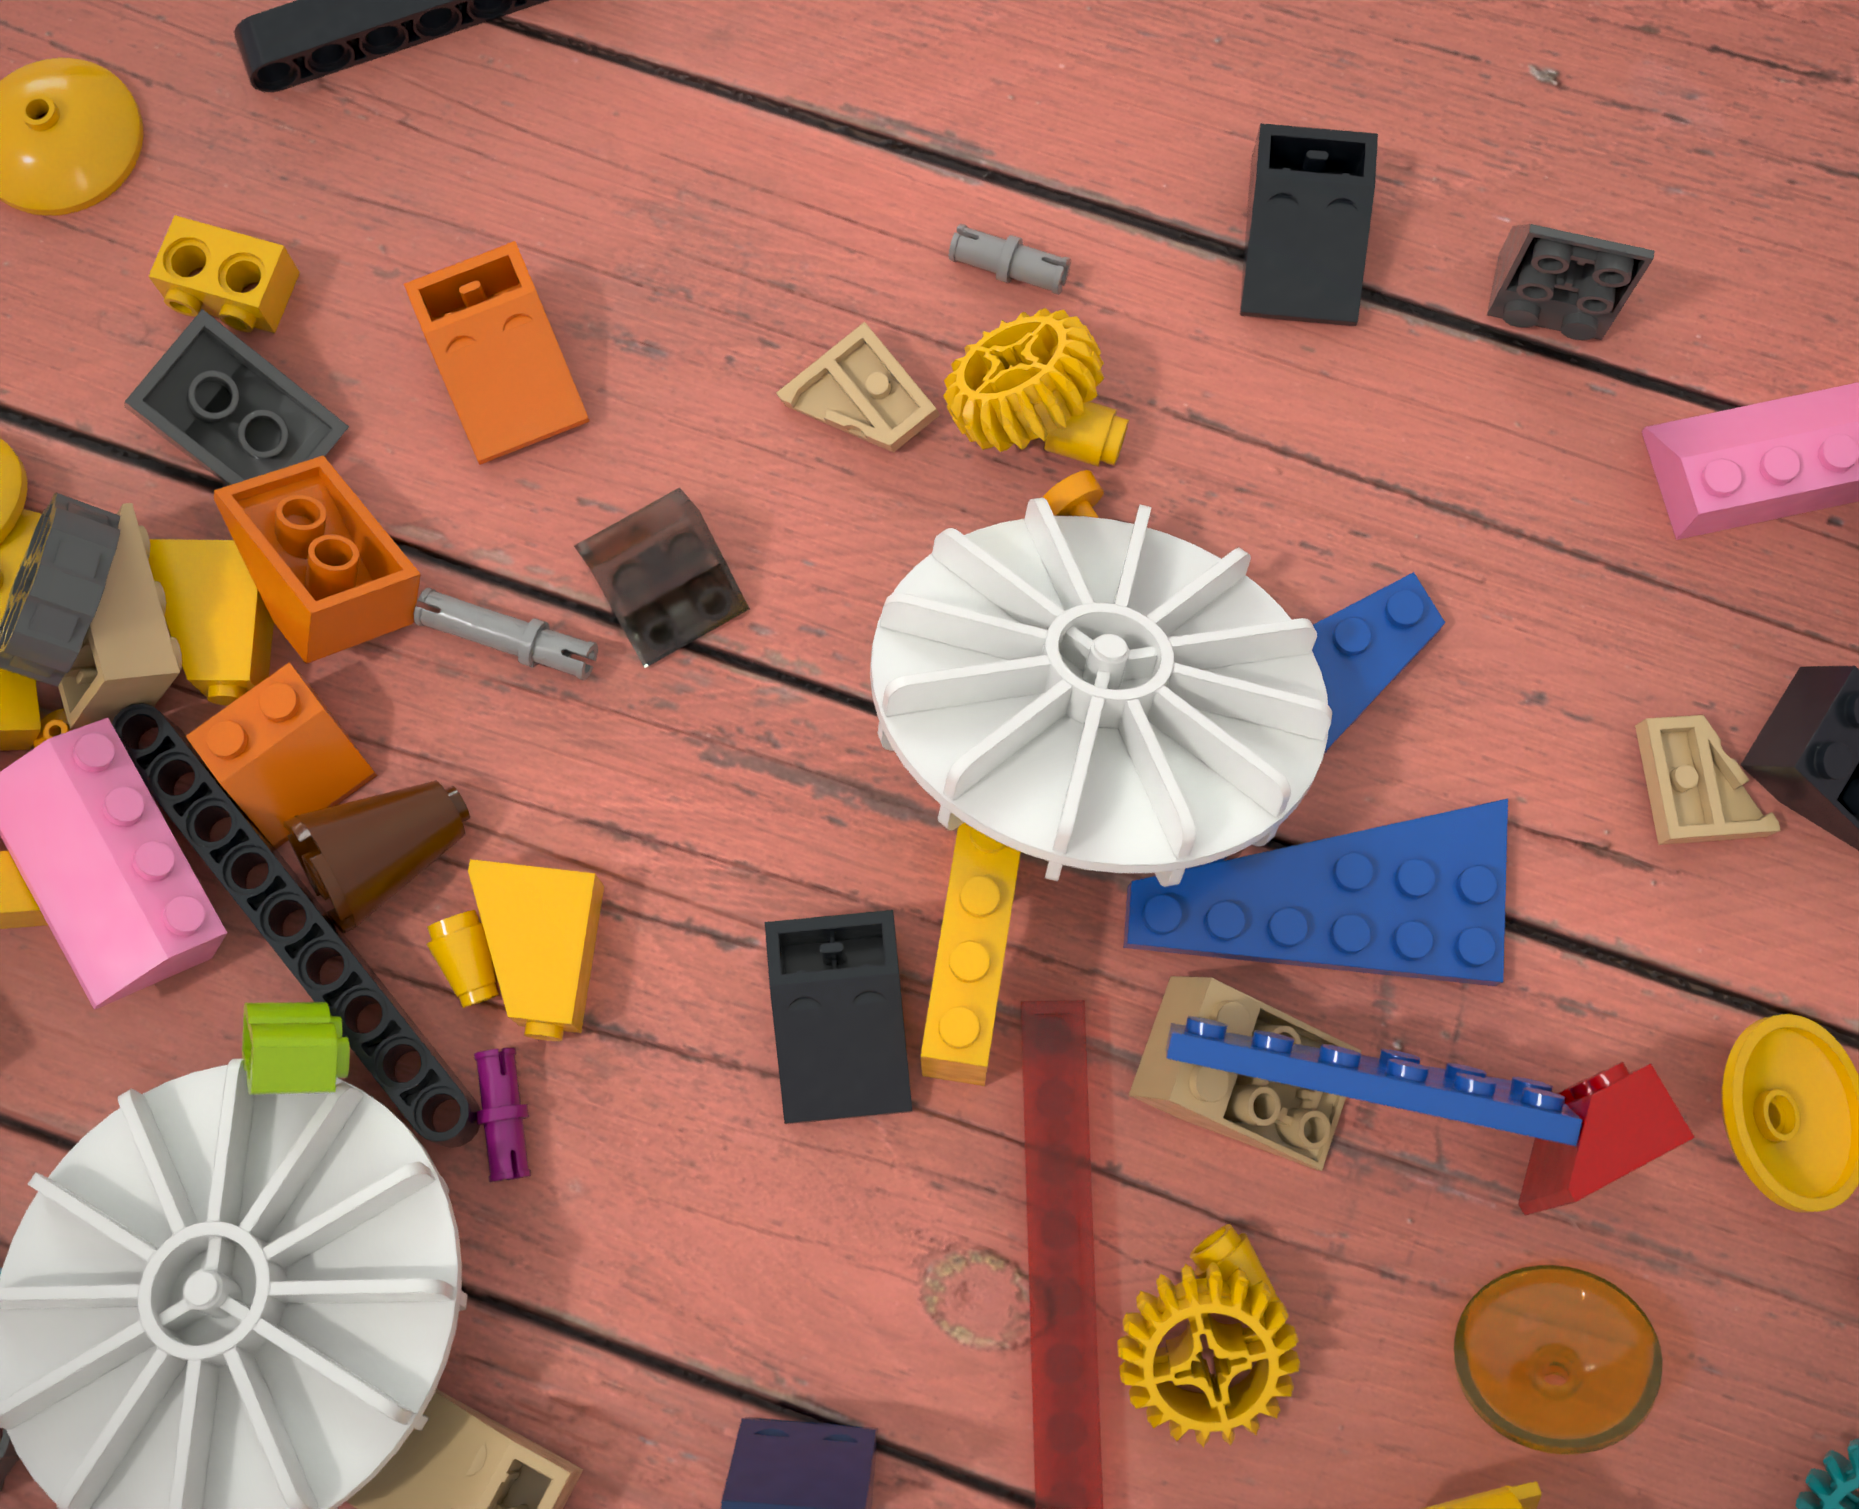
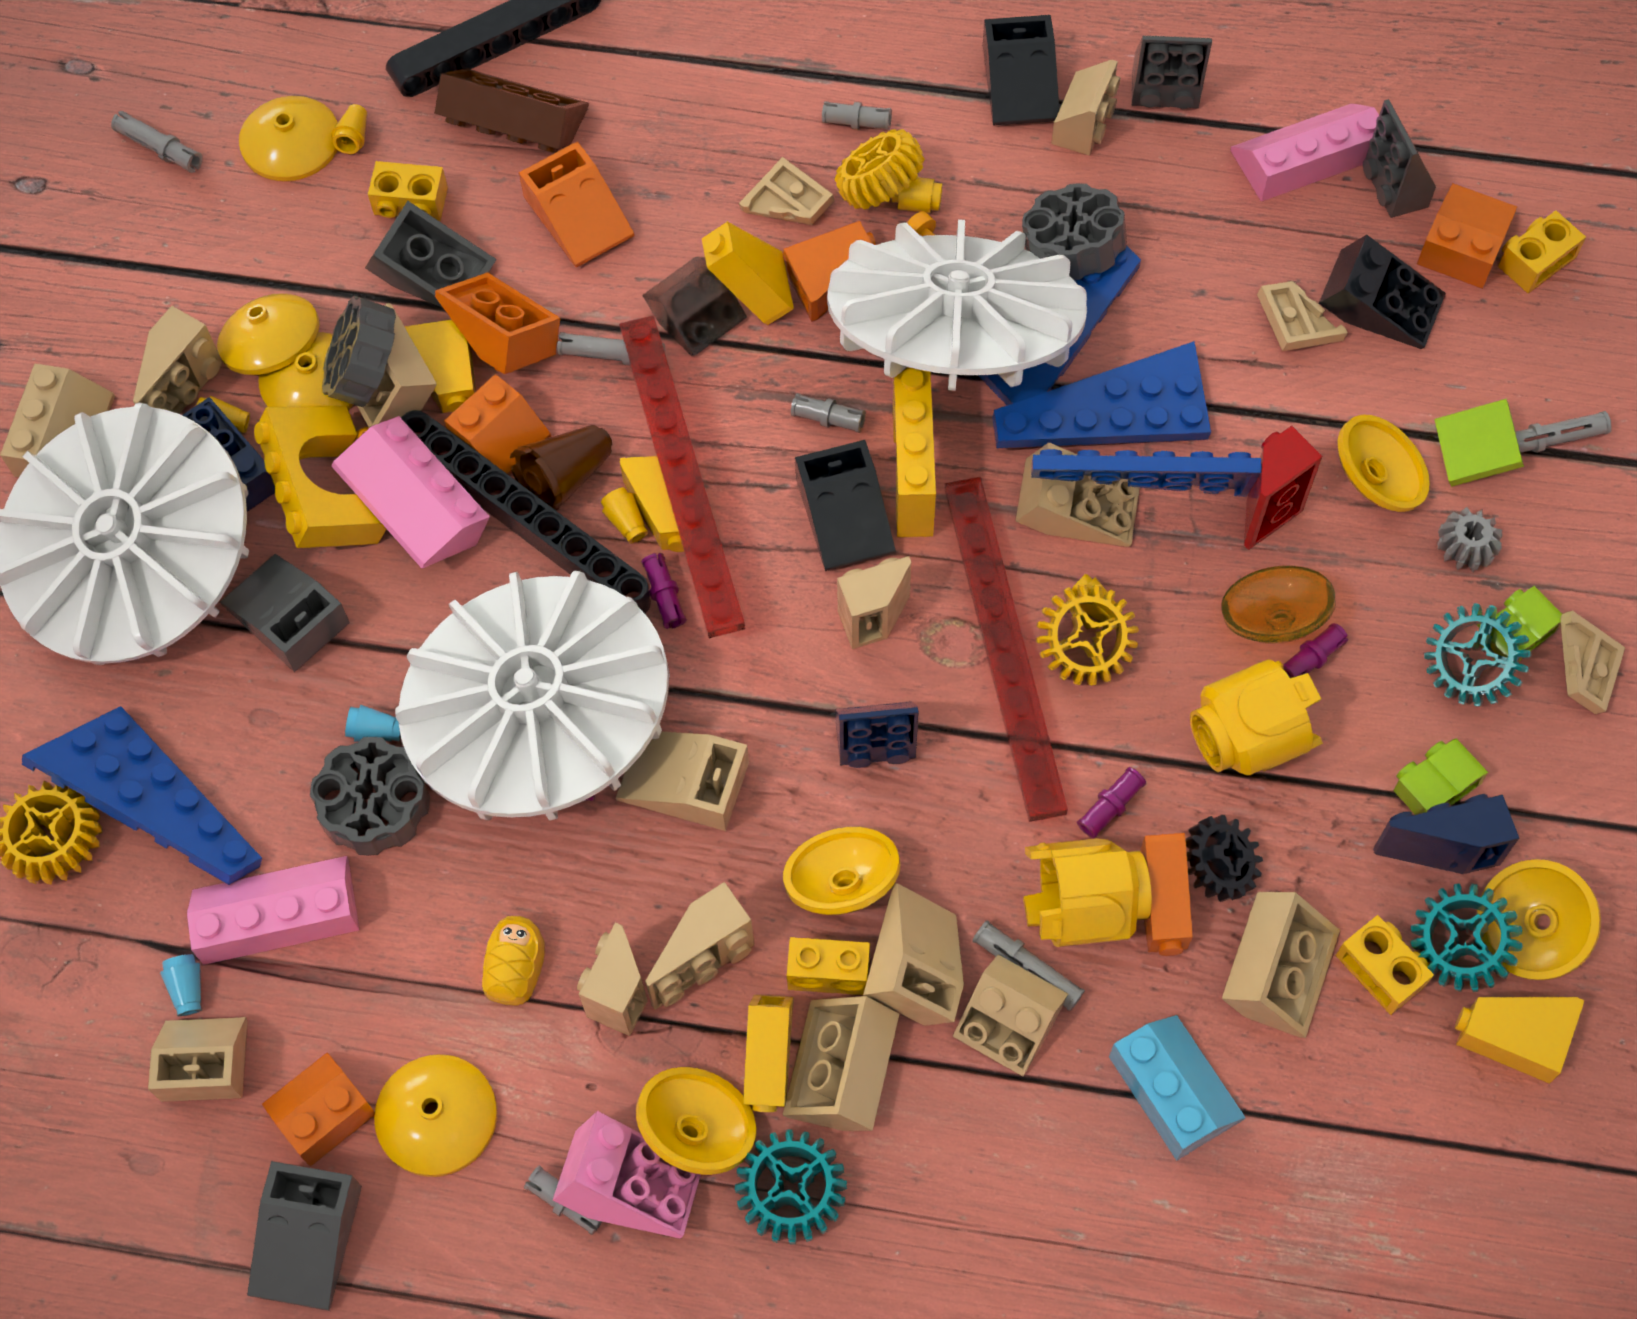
camera: 10 degrees left, 10 degrees down
lime brick [242,1002,349,1095] -> none
none -> yellow cone [331,104,367,154]
none -> reddish brown slope [434,68,589,152]
none -> clear red plate [619,315,745,638]
none -> yellow slope [702,221,794,325]
none -> orange slope [783,221,876,322]
none -> light grey pin [791,393,866,433]
none -> tan slope [837,556,911,649]
none -> dark grey connector [1022,183,1127,280]
none -> tan slope [1051,60,1121,156]
none -> magenta pin [1283,623,1348,678]

